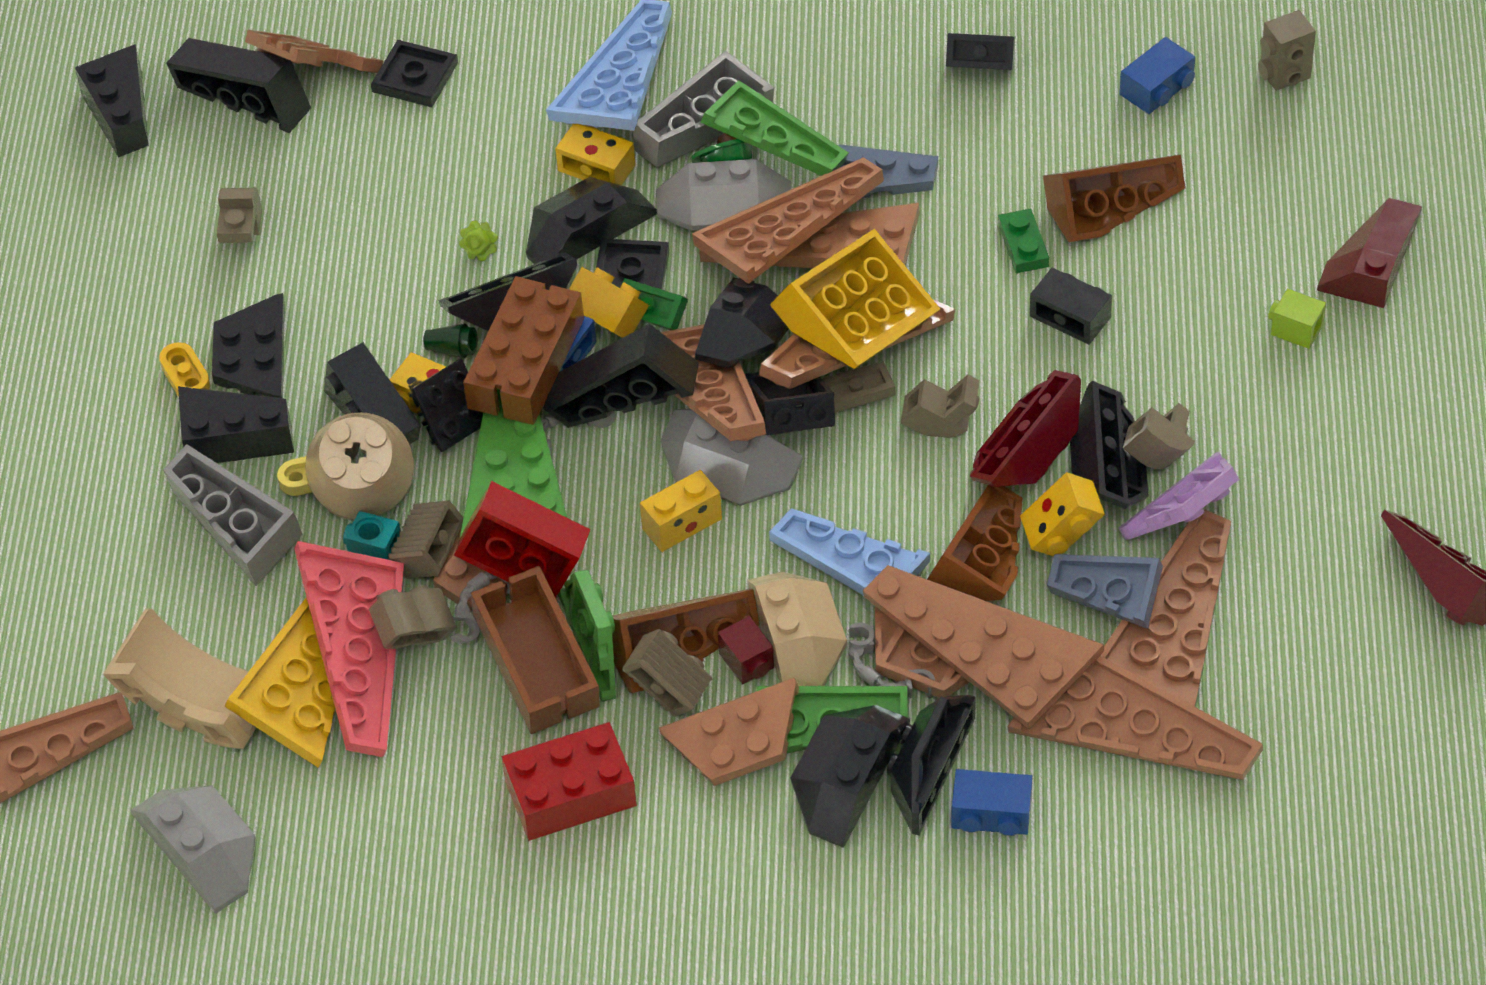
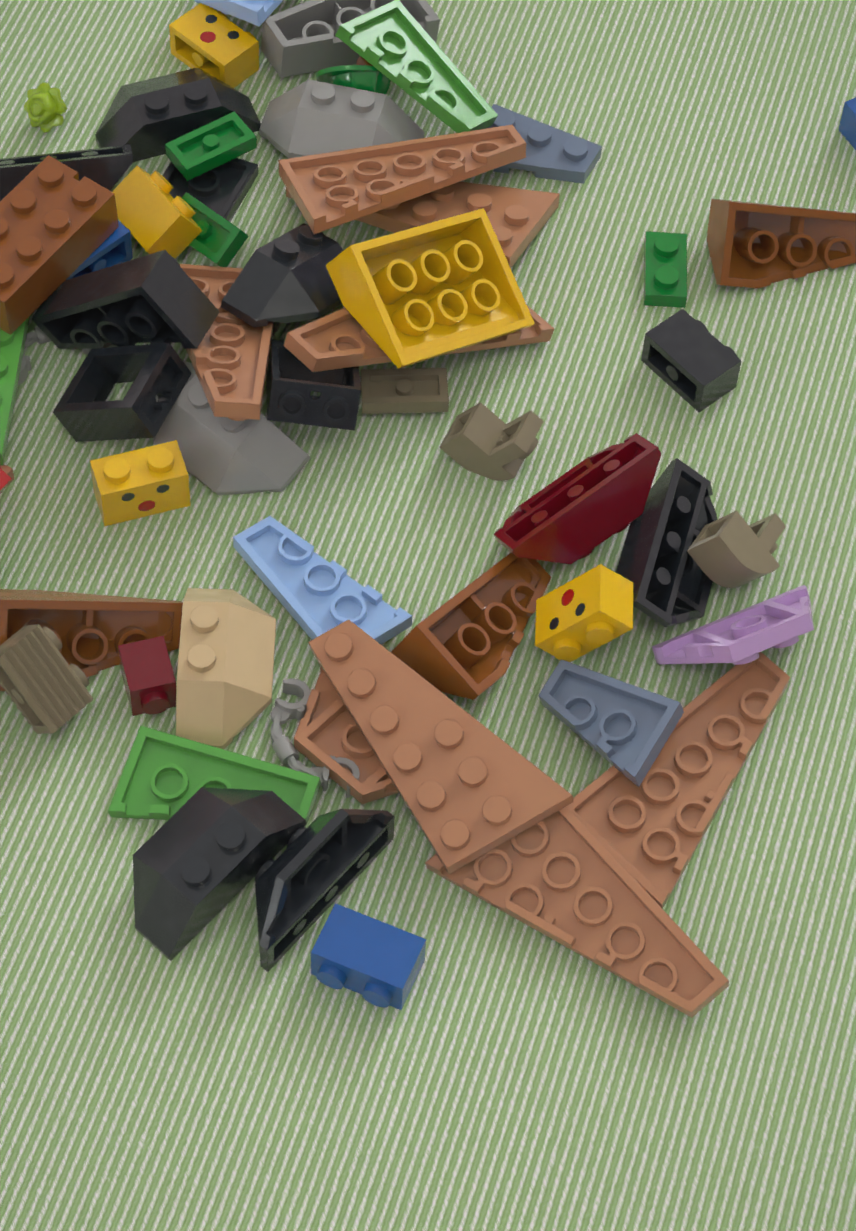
camera: 10 degrees right, 5 degrees up
nougat wing [659,678,799,786] -> none
black brick [946,33,1016,70] -> none
none -> black window [53,343,192,442]
none -> green plate [165,111,257,181]

